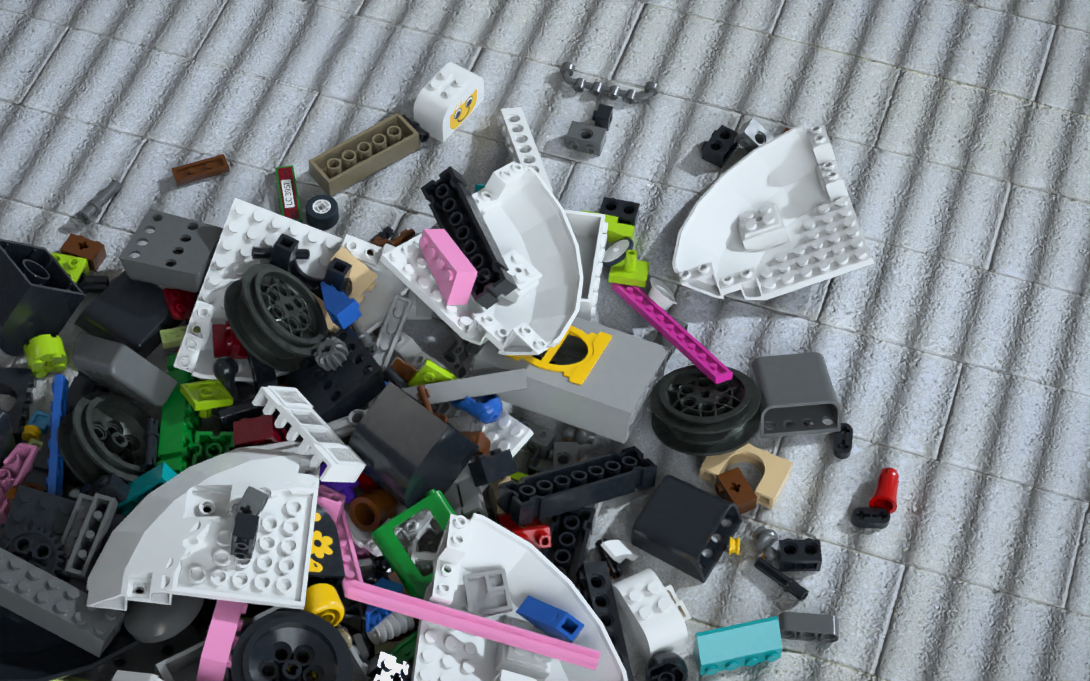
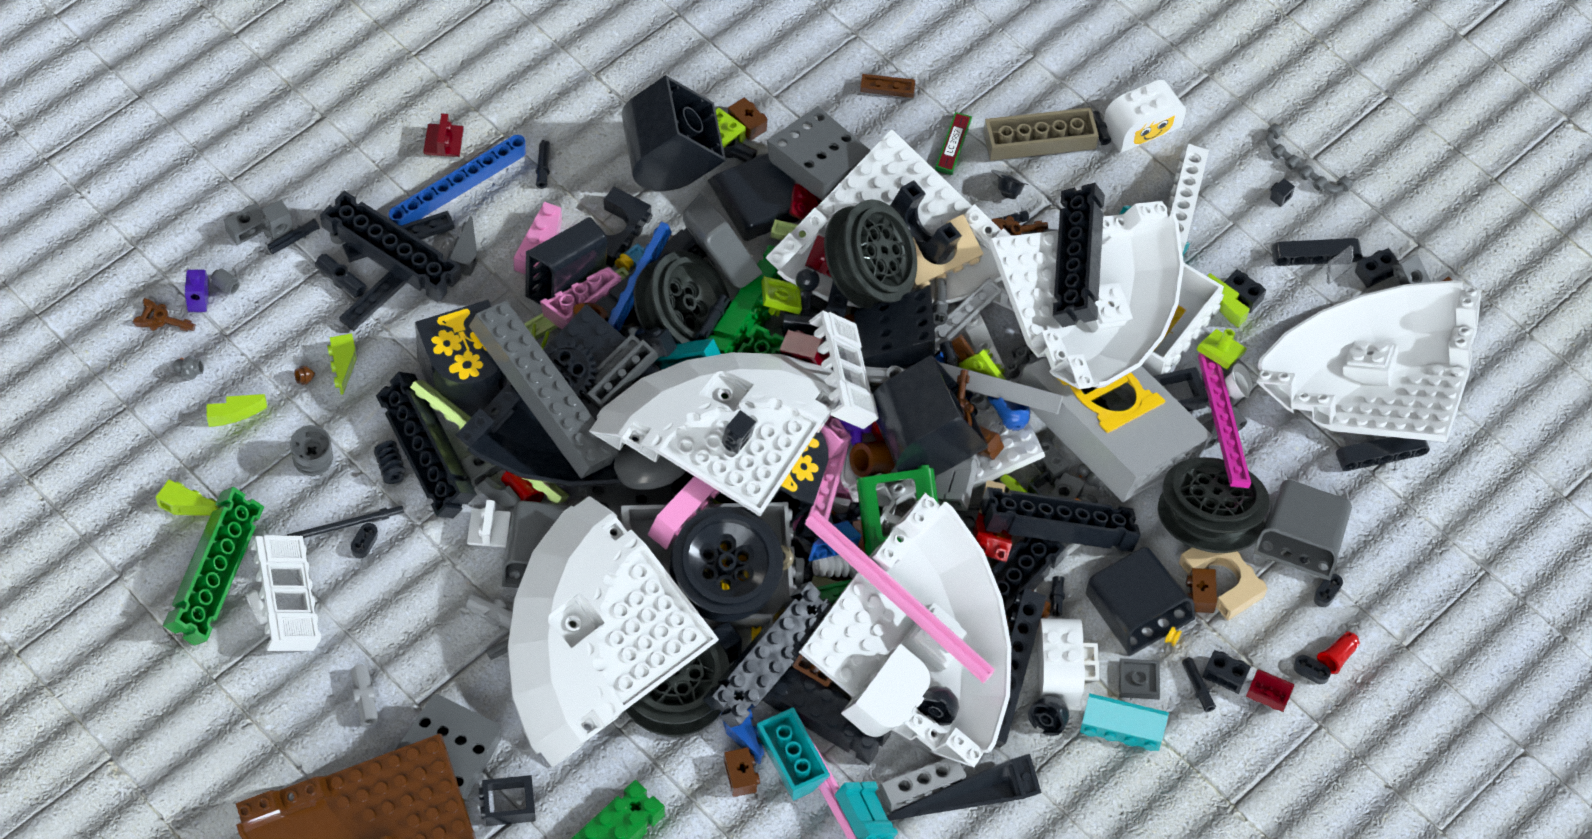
camera: 25 degrees right, 5 degrees up
lime brick [23,334,67,378] -> none
dark grey pin [77,179,122,225] -> none
dark grey piece [235,486,269,522] -> none
black axle [251,245,310,261] -> none
yellow head [300,583,345,627] -> none
black wheel [305,195,339,230] -> none
dark grey gear [313,336,349,371] -> none
blue slope [320,281,362,330] -> none
bright pink wedge [419,229,478,305] -> none
light grey plate [463,569,513,618] -> none
black brick [468,448,517,487] -> none
blue slope [516,596,584,643] -> none
dark grey brick [566,121,607,156] -> none
white wheel [600,238,634,267] -> none
white slope [601,540,639,563] -> none
dark grey animal [752,526,778,561] -> none
dark grey beam [778,612,839,643] -> none
none -> black piece [991,170,1029,199]
none -> dark grey tile [1119,658,1160,700]
none -> black window [1153,367,1208,412]
none -> dark red bracket [1246,669,1295,712]
none -> black beam [1271,238,1363,266]
none -> clear piece [1326,245,1354,284]
none -> black beam [1336,437,1430,471]

